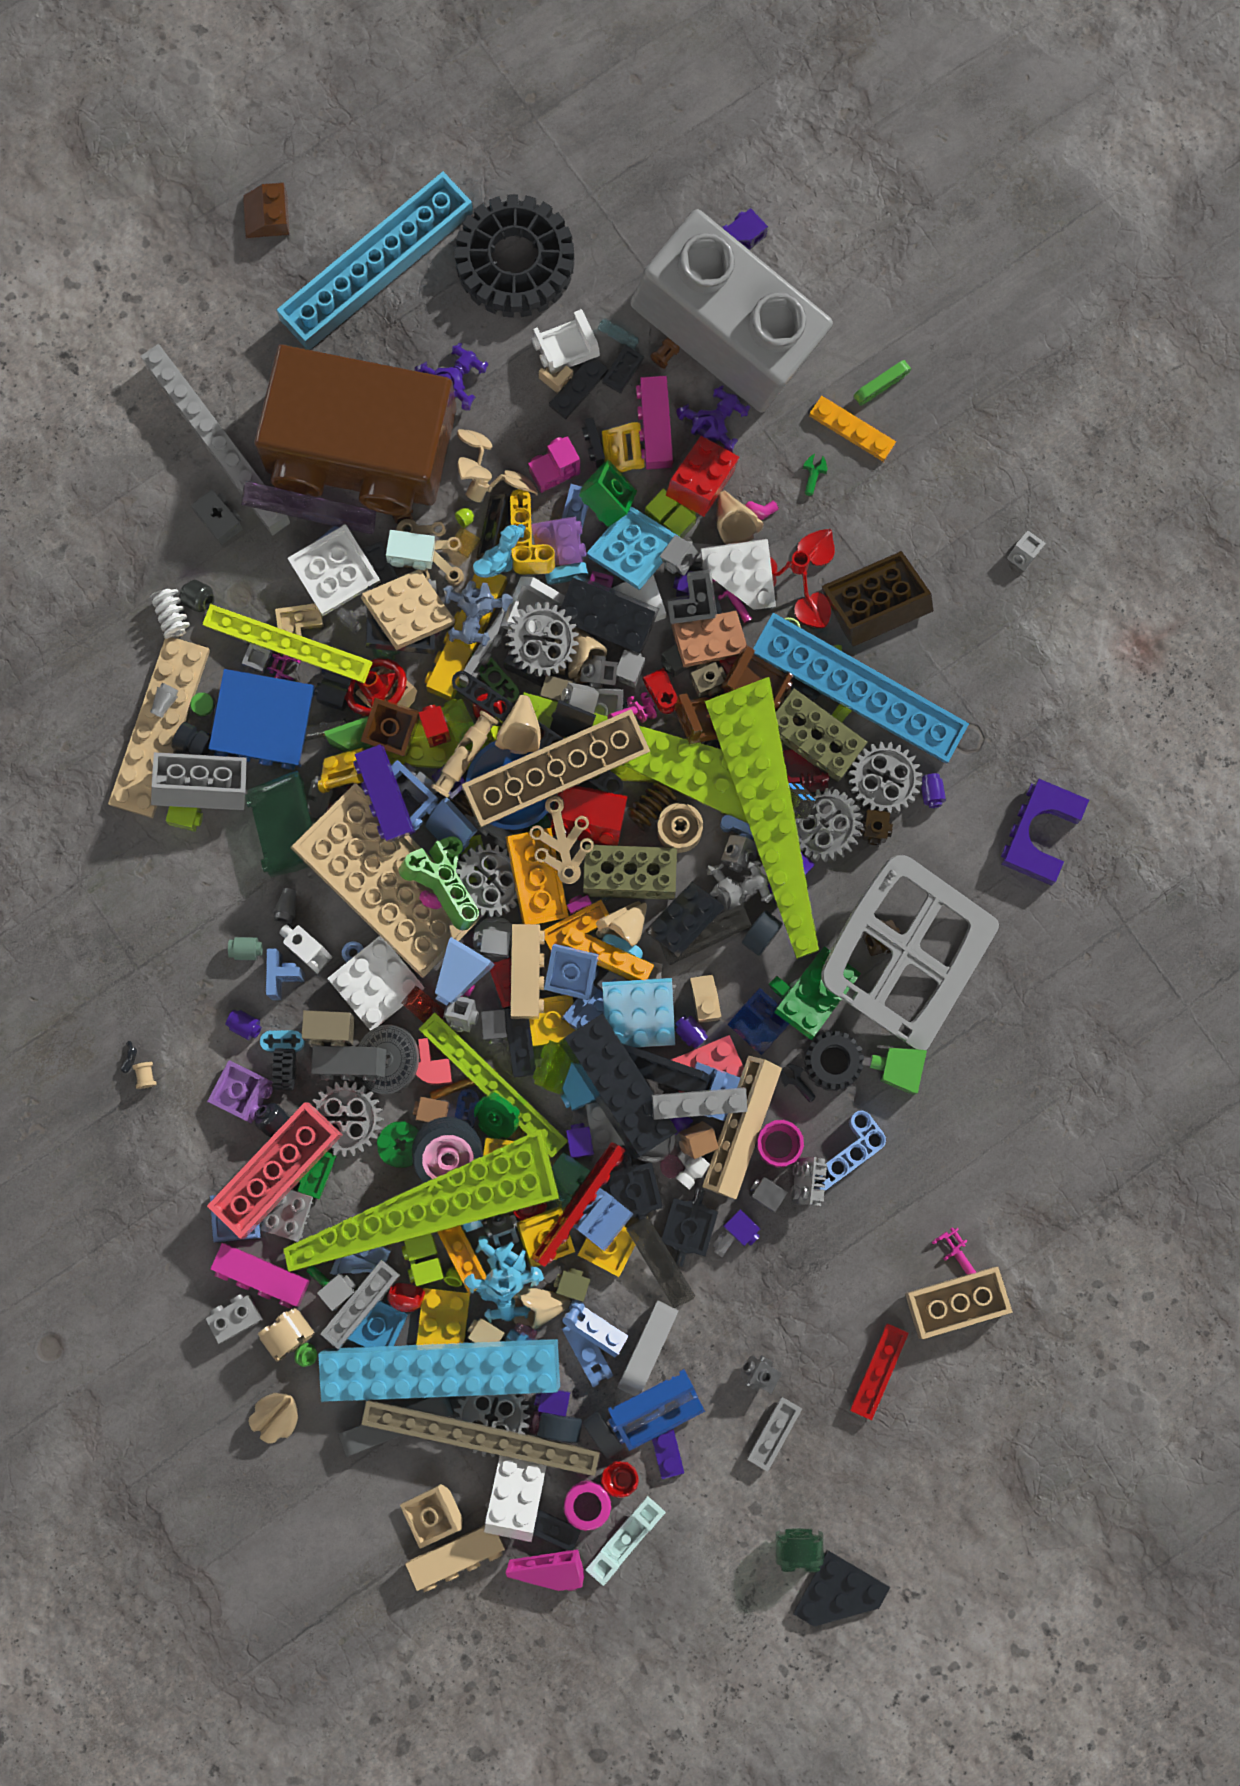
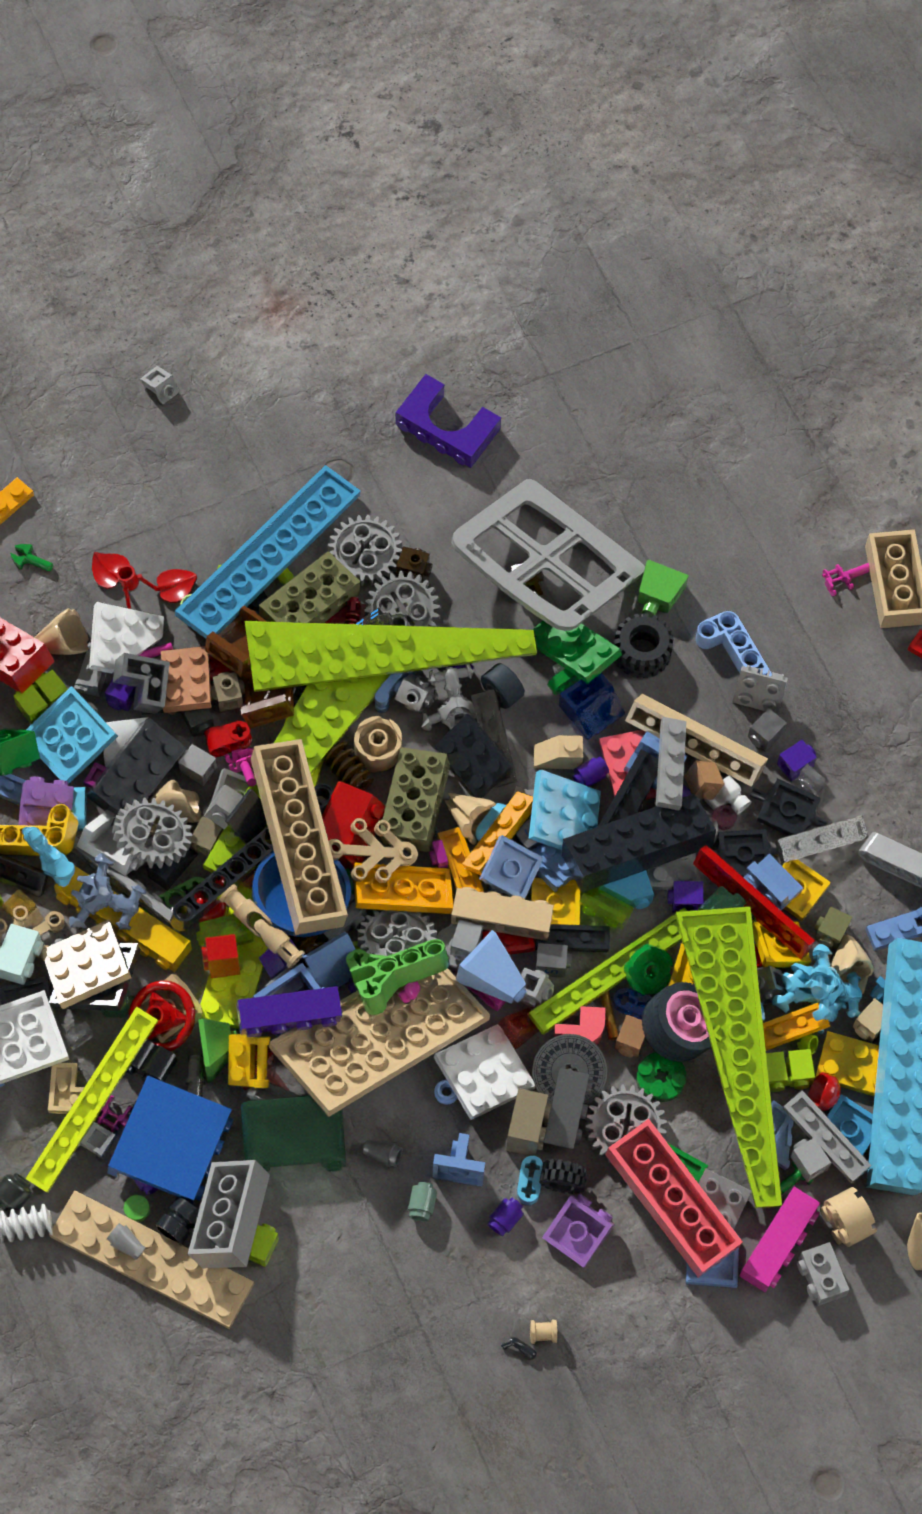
camera: 80 degrees left, 15 degrees down
black head [255,1103,290,1138] -> none
white torso [279,923,333,974] -> none
bright green plate [294,1343,317,1367] -> none
reddish brown slope [361,698,420,756] -> none
tan hat [495,695,540,754] -> none
clear pink tile [514,1322,538,1340] -> none
plate [562,1300,628,1357] -> none
flat silver brick [580,655,618,688] -> none
light grey brick [660,535,699,576] -> none
dark pink arm [745,500,779,520] -> none
dark pink piece [756,1120,804,1168] -> none
black bar [780,1064,816,1102] -> none
dark brown slope [821,551,934,647] -> none
dark purple brick [921,773,946,808] -> none

